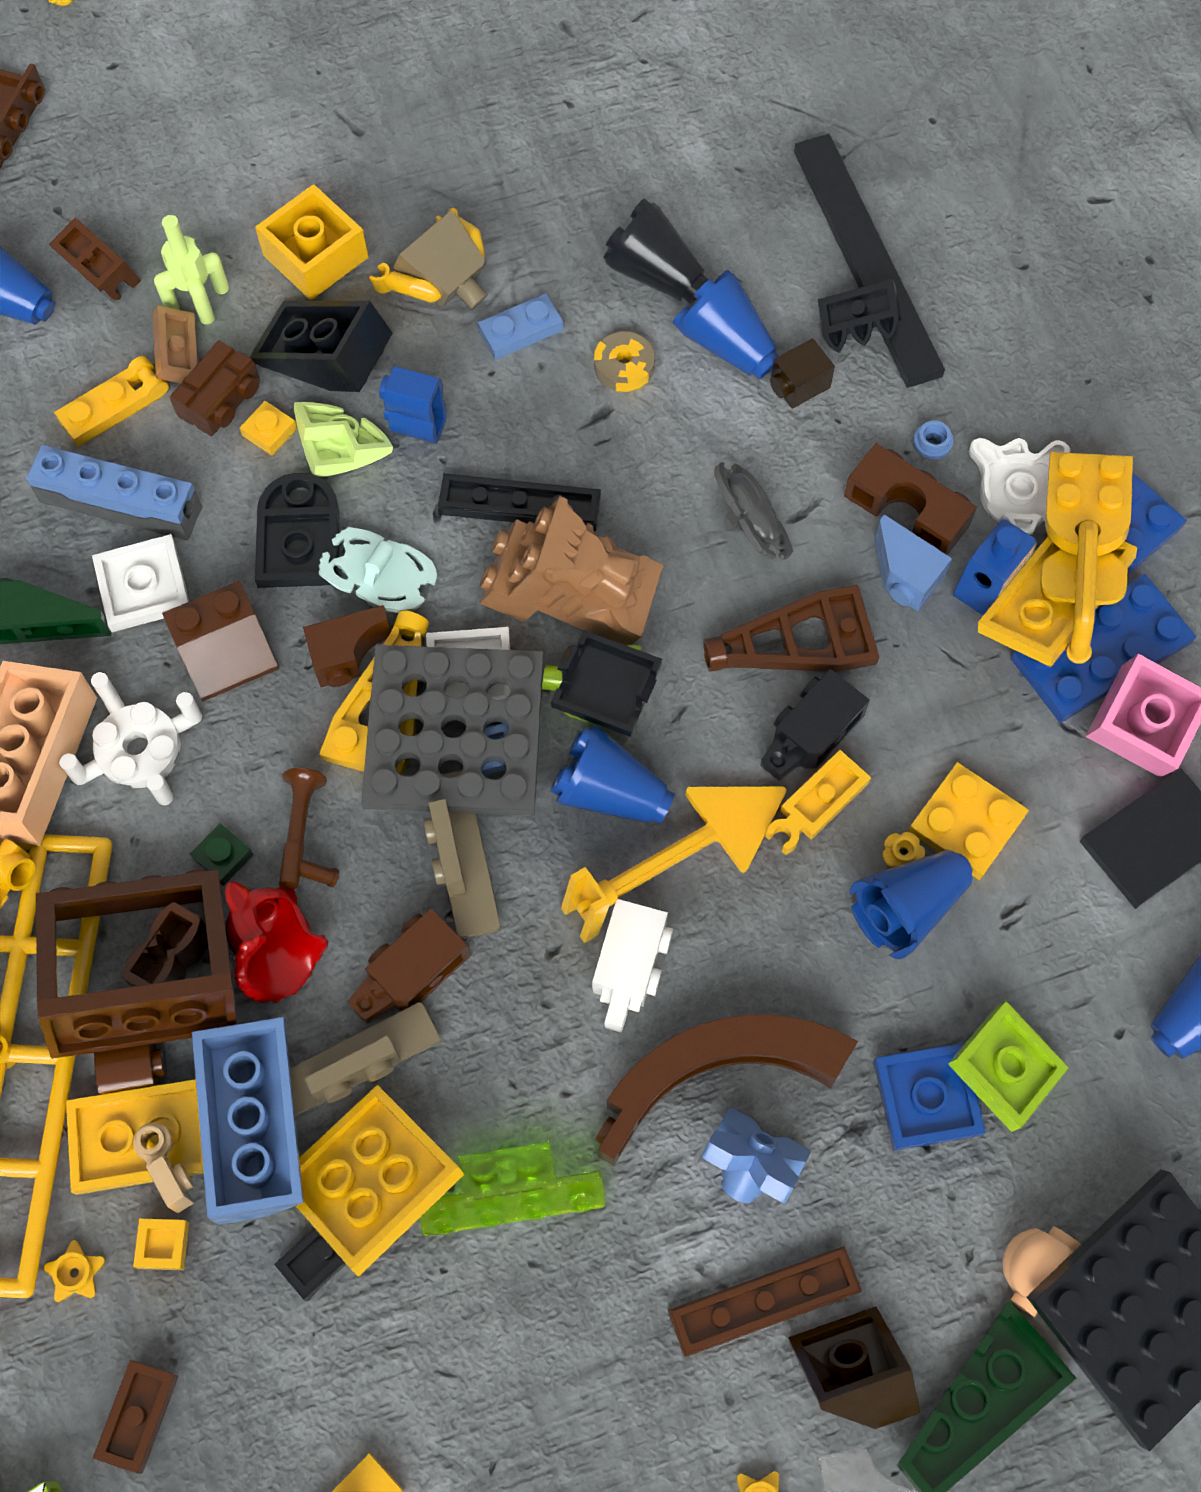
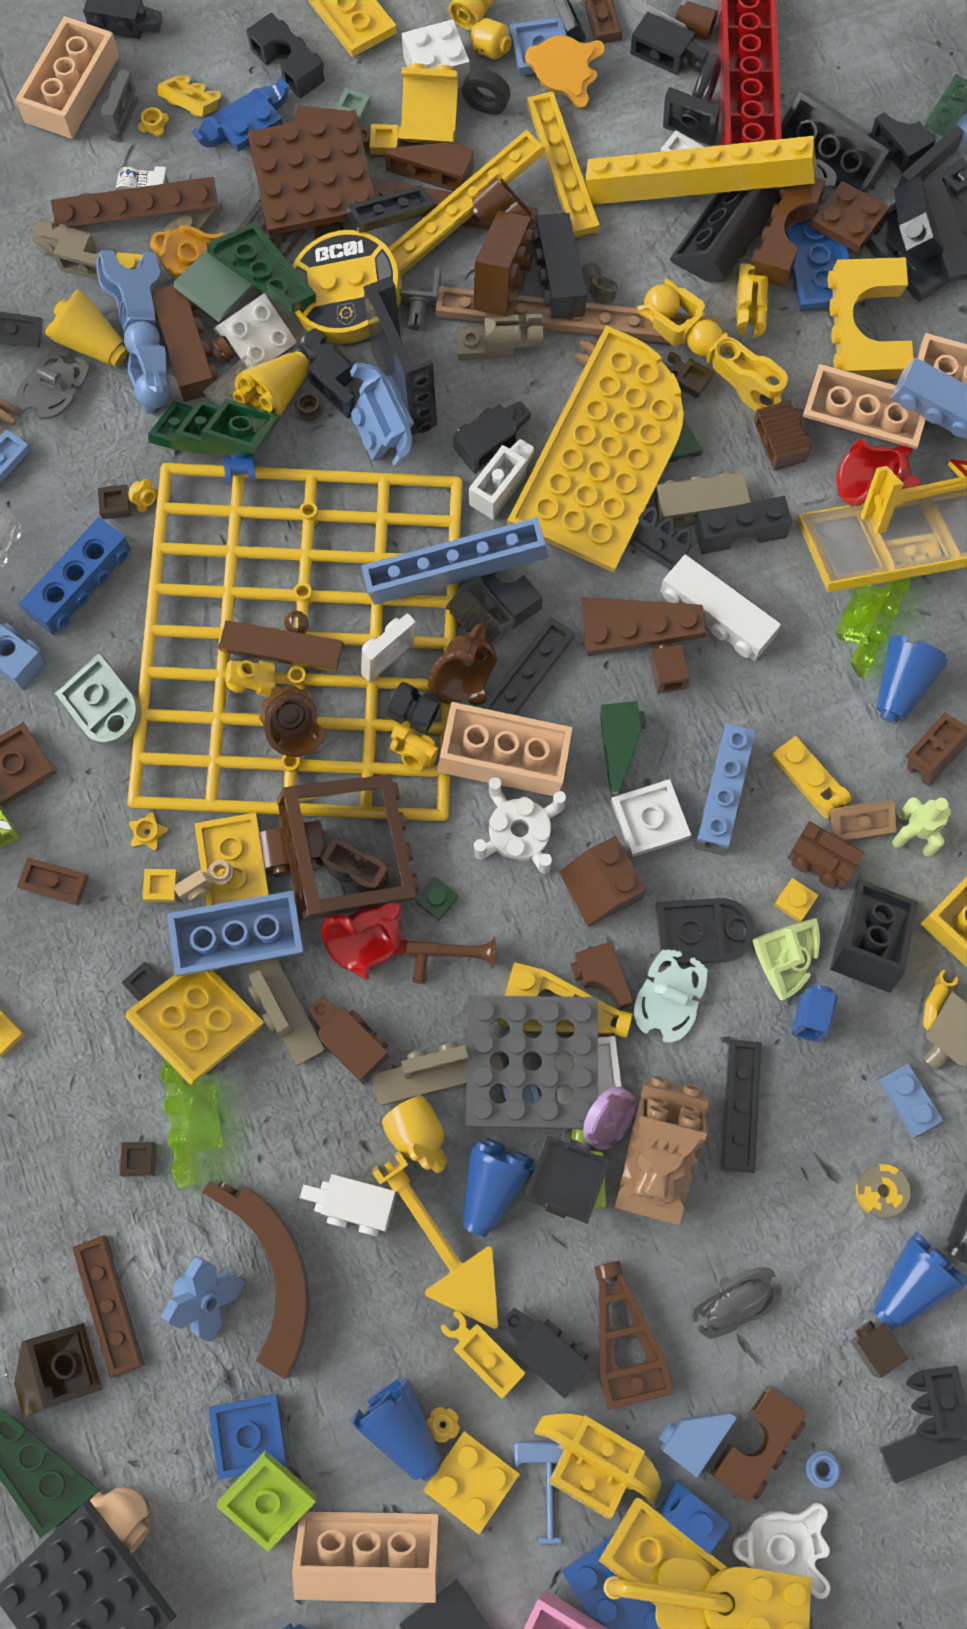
camera: 90 degrees right, 5 degrees up
none -> dark brown tile [120,1142,156,1177]
none -> light nougat slope [292,1511,438,1603]
none -> yellow piece [382,1095,448,1173]
none -> medium blue piece [514,1442,563,1544]
none -> yellow plate [534,1414,662,1520]
none -> lavender tile [583,1087,636,1150]

